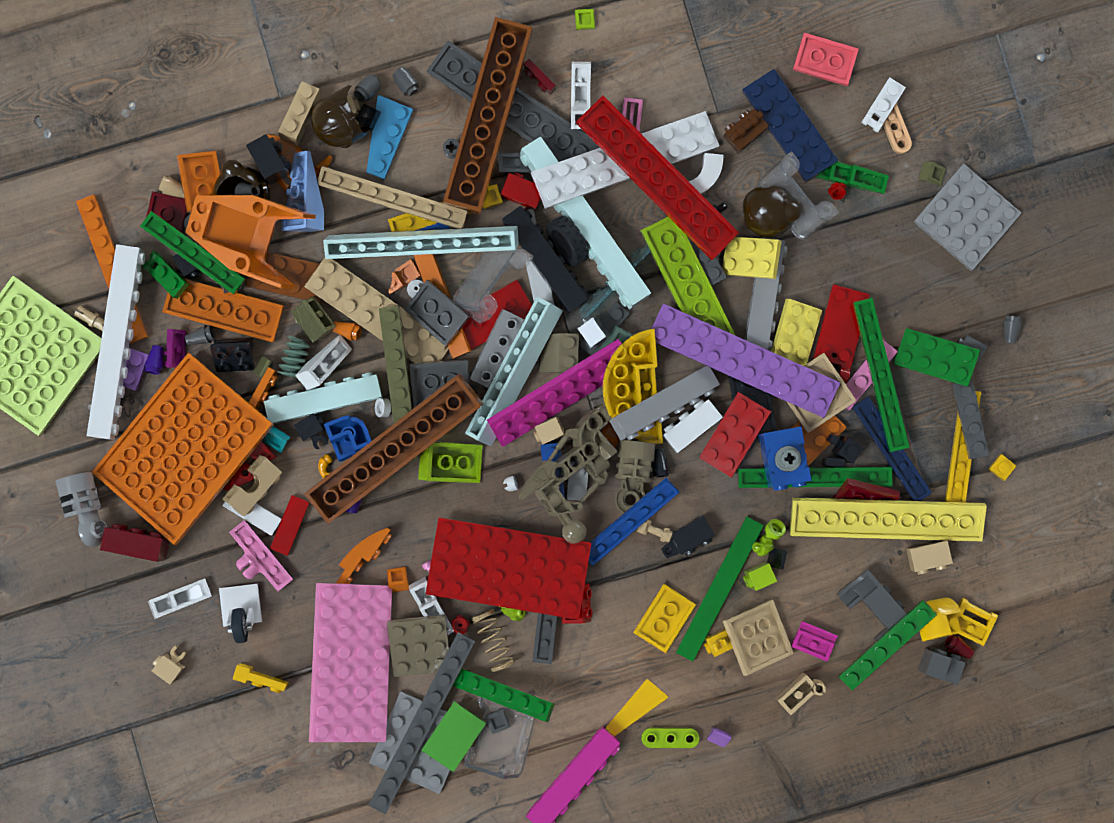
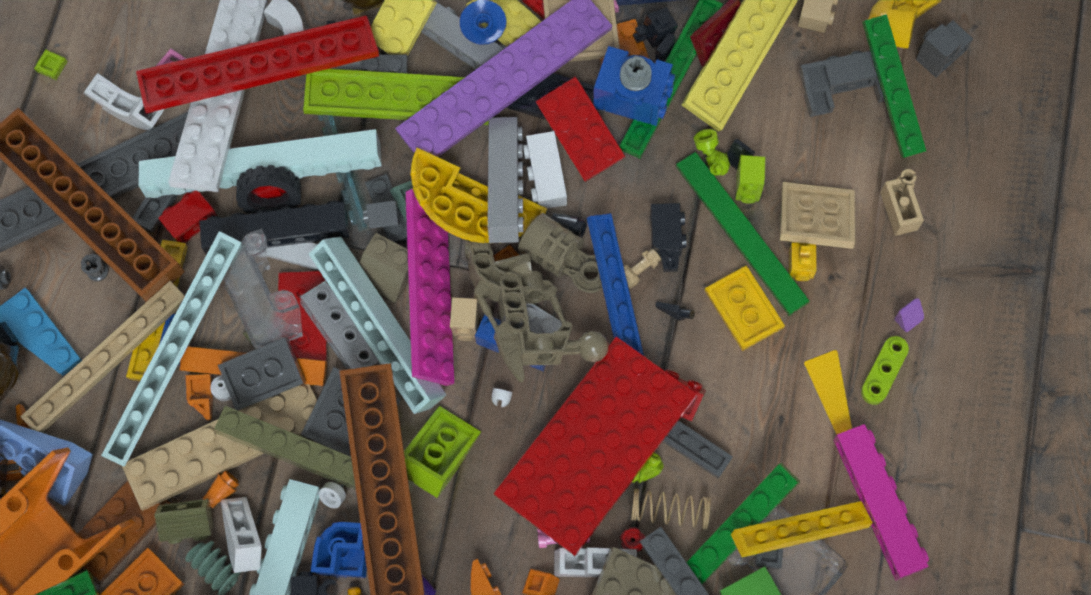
camera: 50 degrees left, 15 degrees down
dark red plate [524,59,556,95] -> none
dark pink plate [791,621,838,662] -> none
dark red cone [944,635,974,659] -> none
none -> blue dish [460,0,506,45]
none -> black bar [655,302,695,321]
none -> yellow plate [731,501,873,557]

